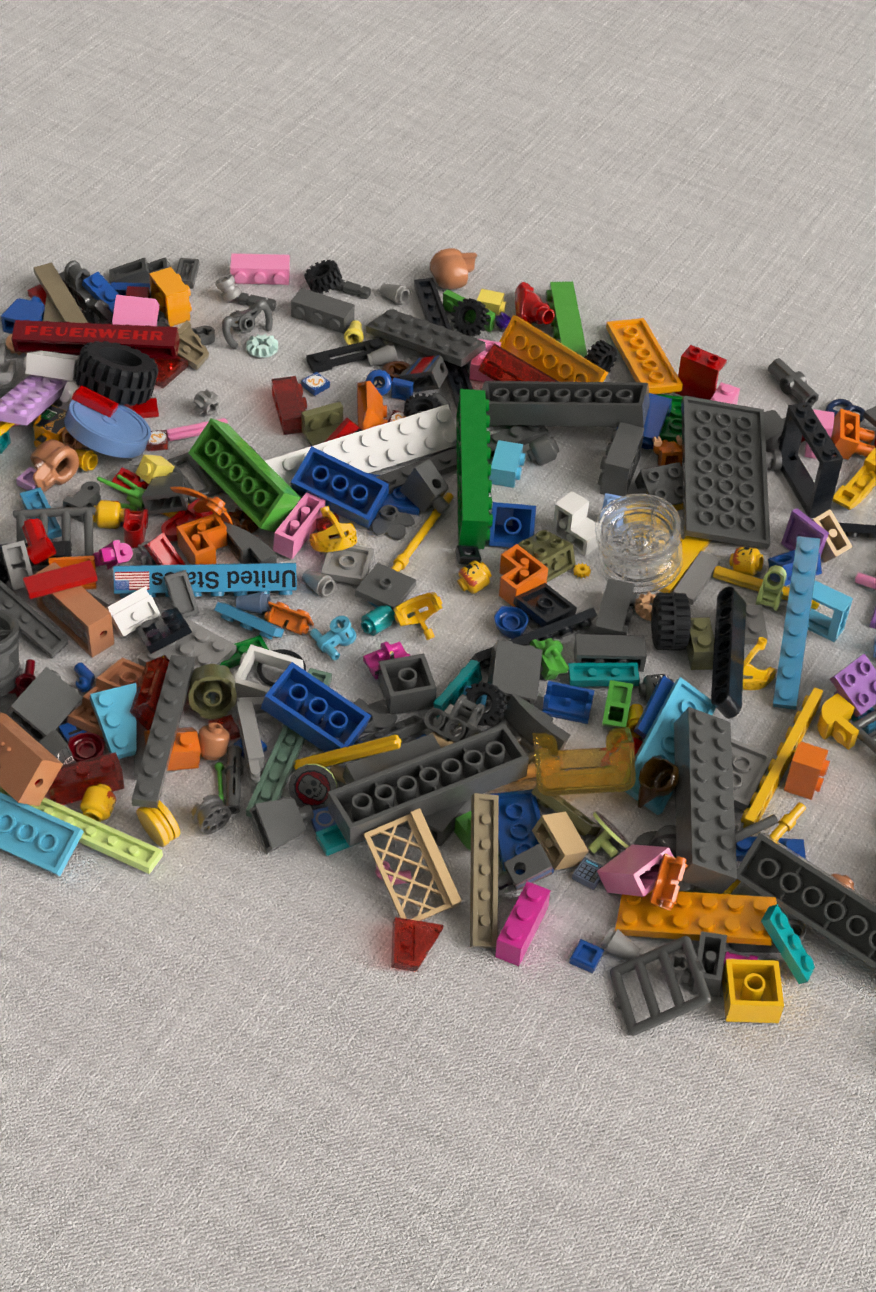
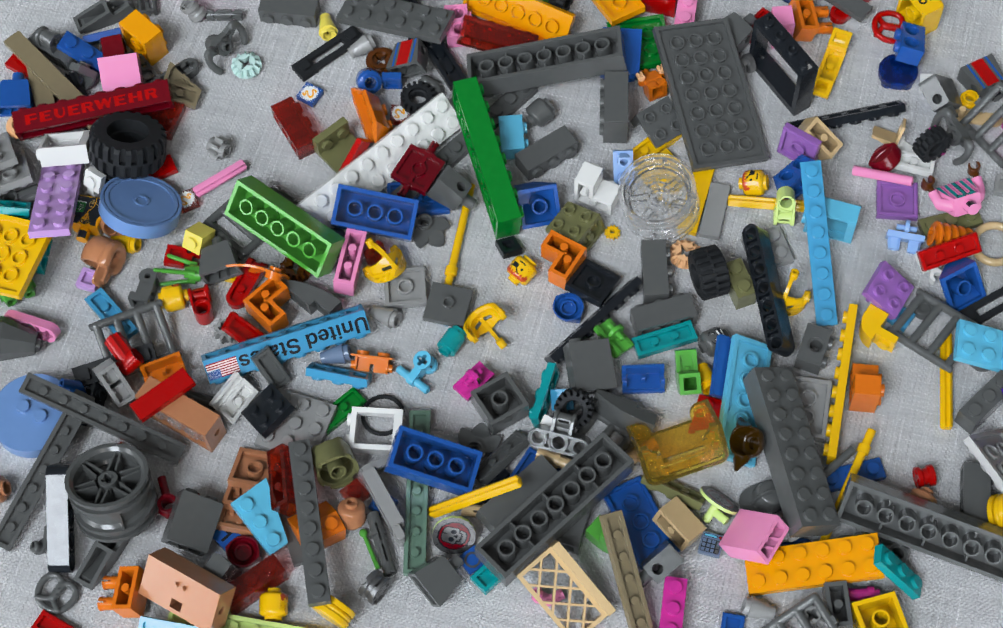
camera: 10 degrees left, 15 degrees up
red tile [72,386,119,418] -> none
blue arm [74,662,95,692] -> none
dark pink hips [93,540,133,570] -> none
orange hinge [650,853,688,911] -> none
none -> dark red plate [391,141,446,197]
none -> dark grey brick [515,125,578,181]
none -> dark grey brick [794,323,834,375]
none -> red wheel [912,464,937,488]

